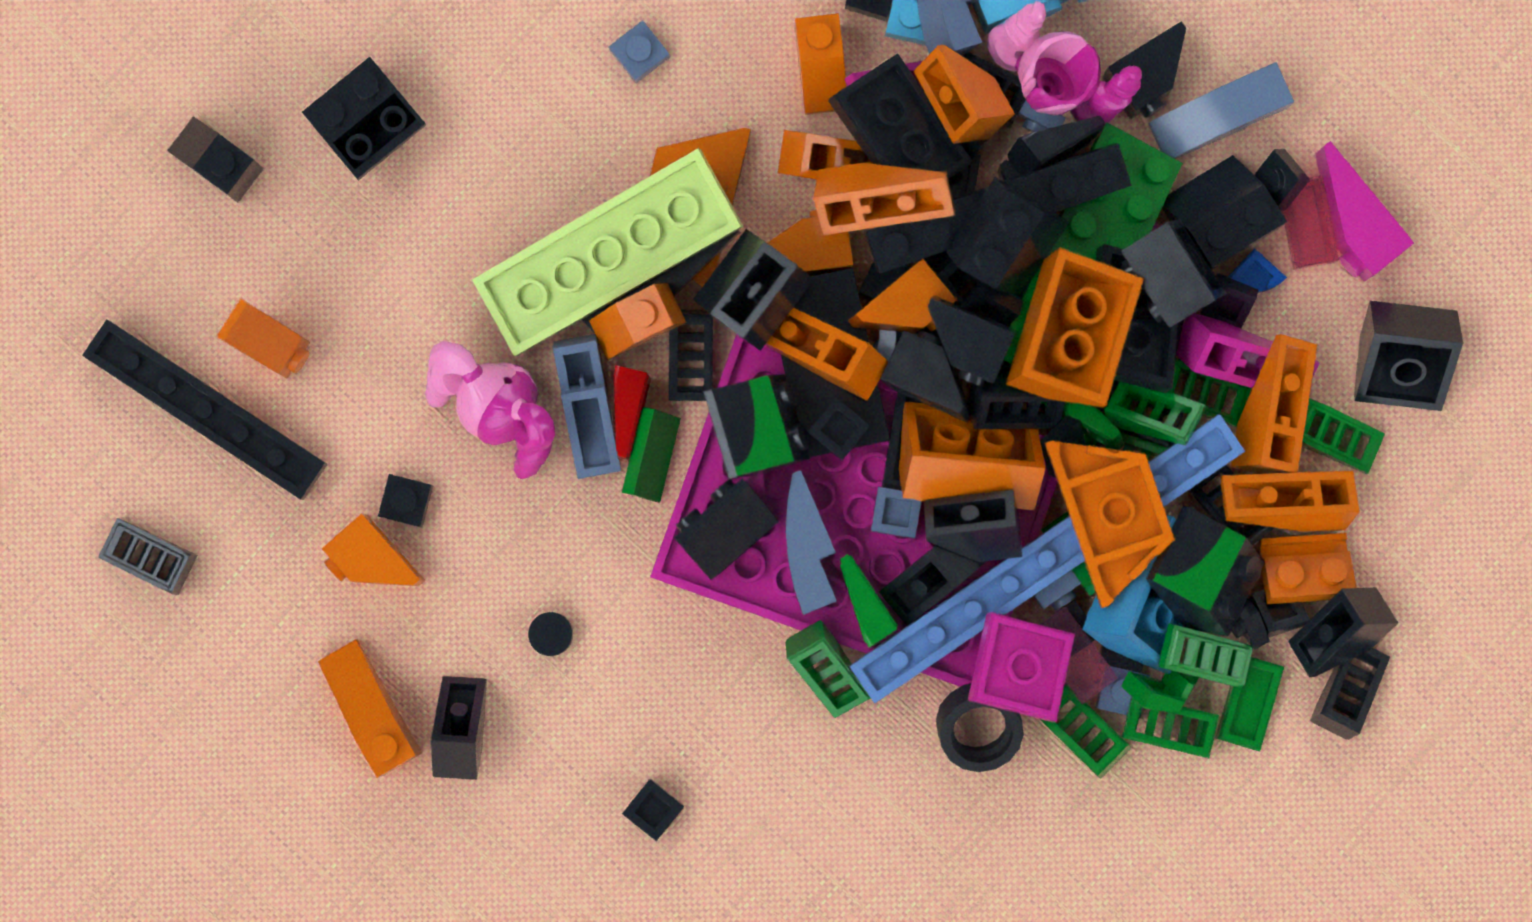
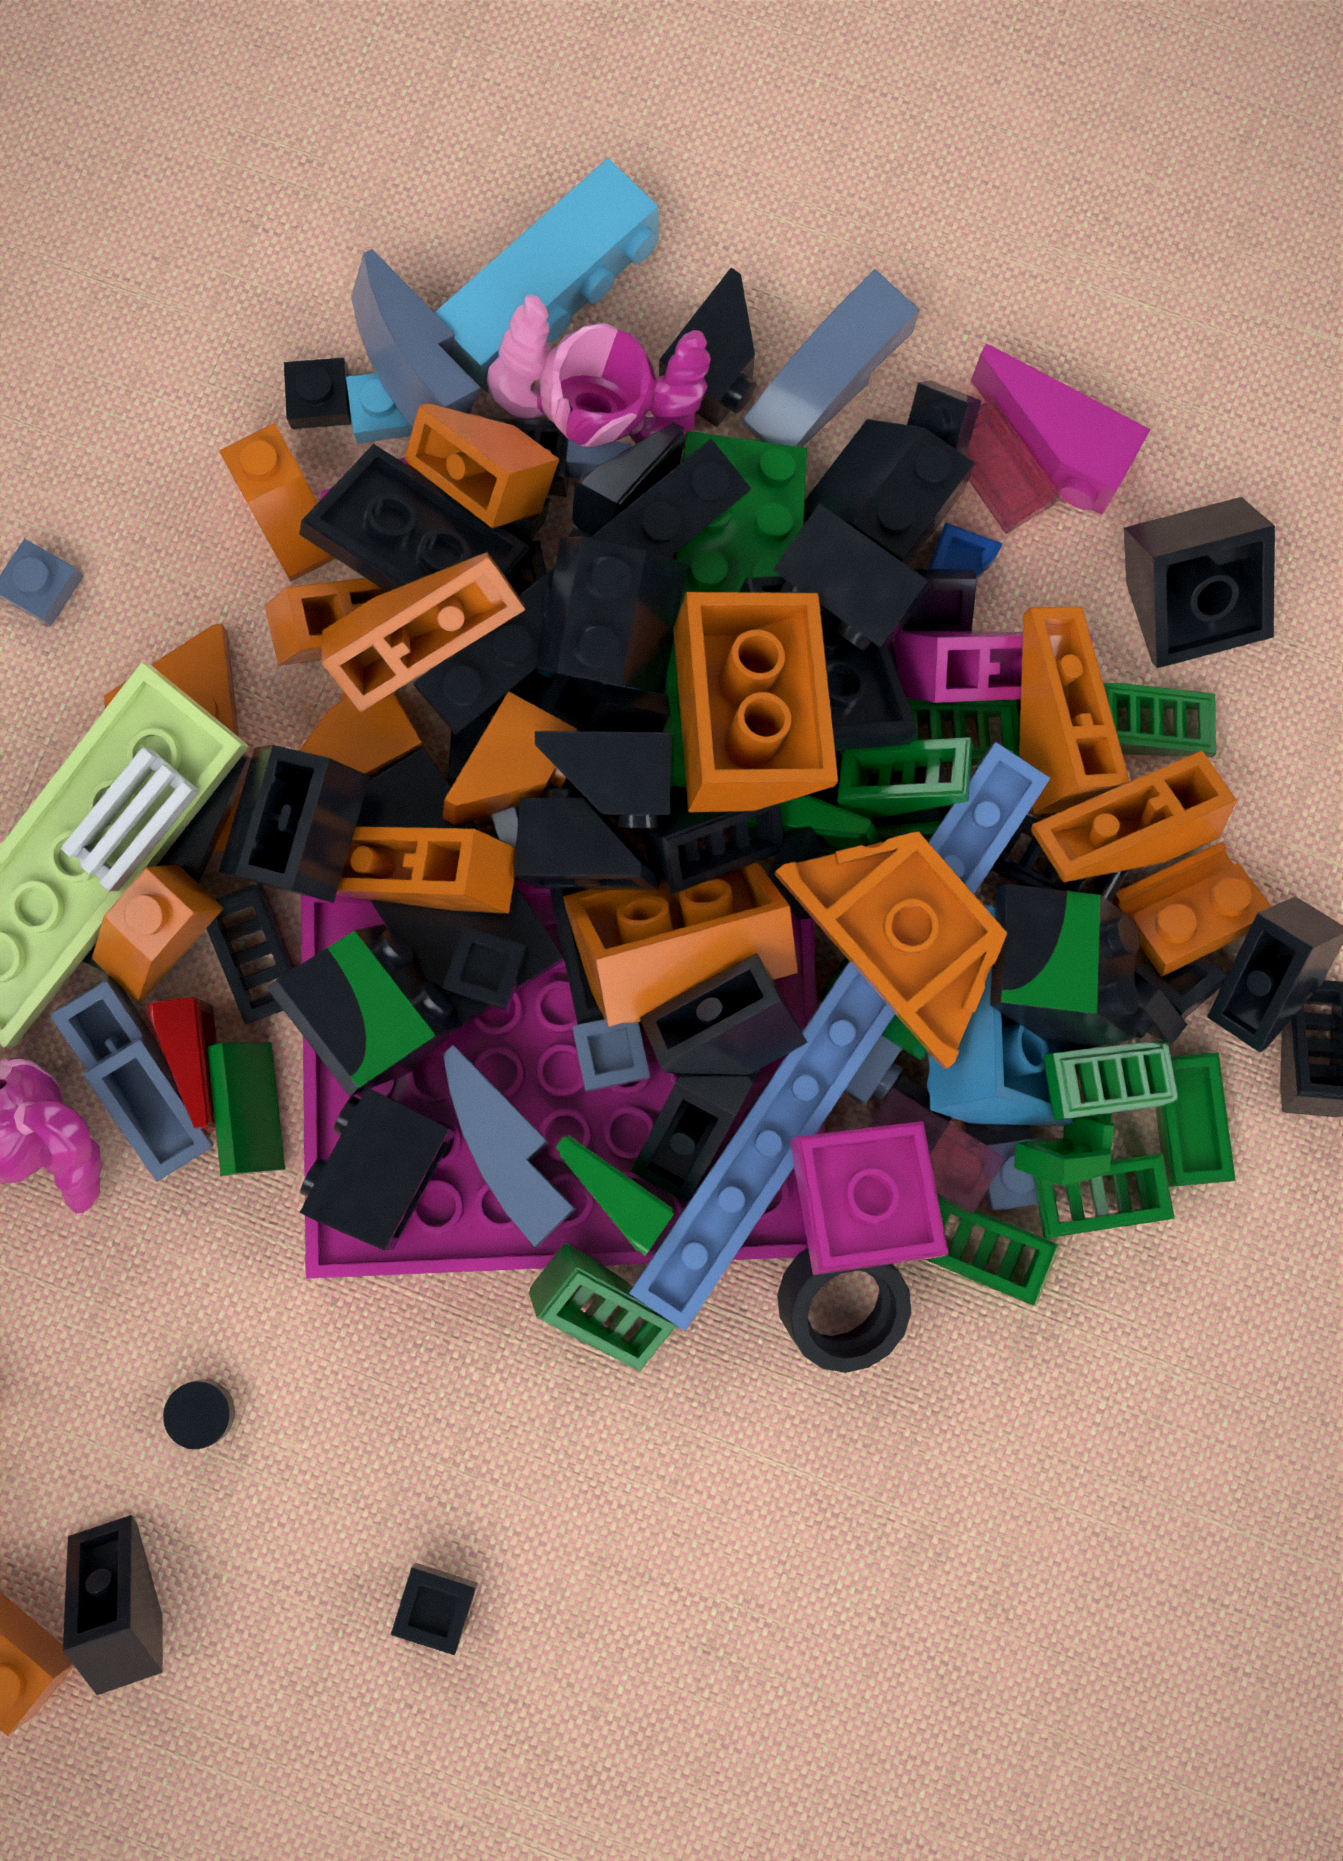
camera: 25 degrees left, 5 degrees down
none -> white tile [60,747,200,891]

